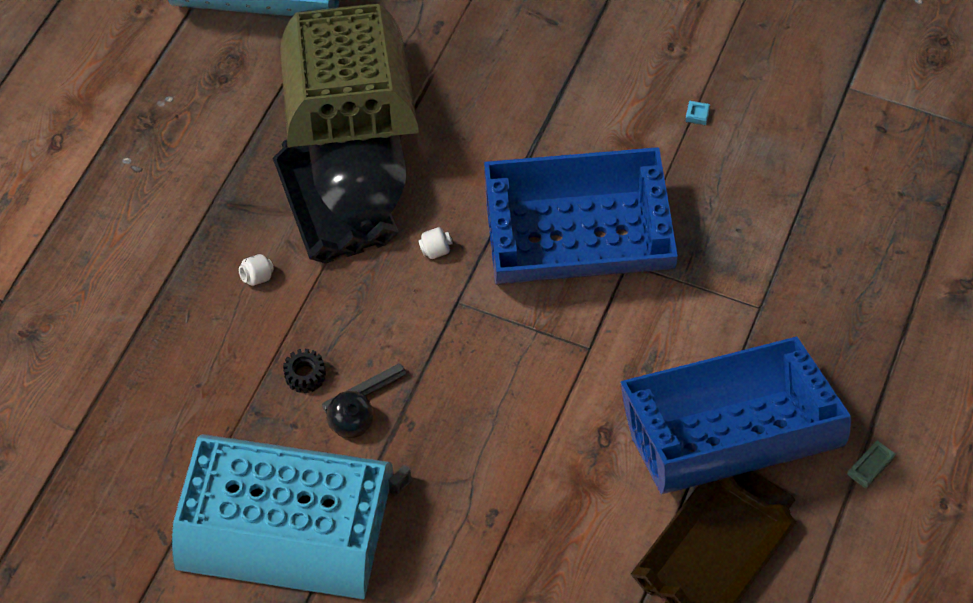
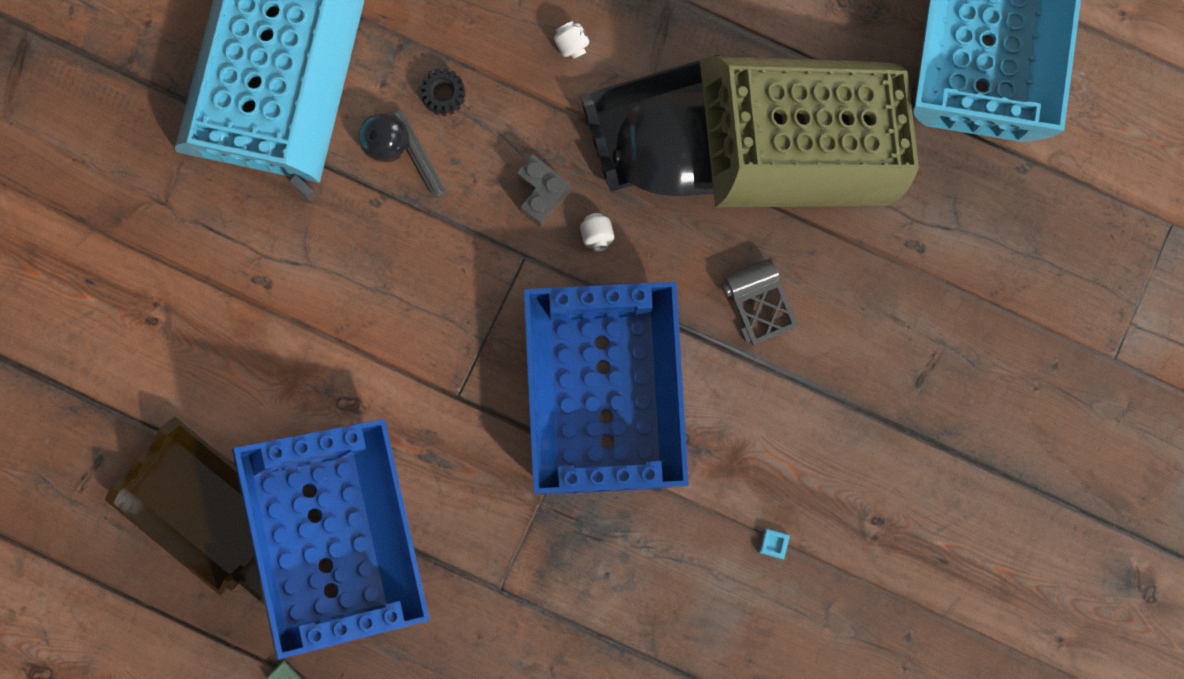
camera: 85 degrees right, 25 degrees up
none -> dark grey brick [517,154,571,228]
none -> dark grey piece [722,258,798,345]

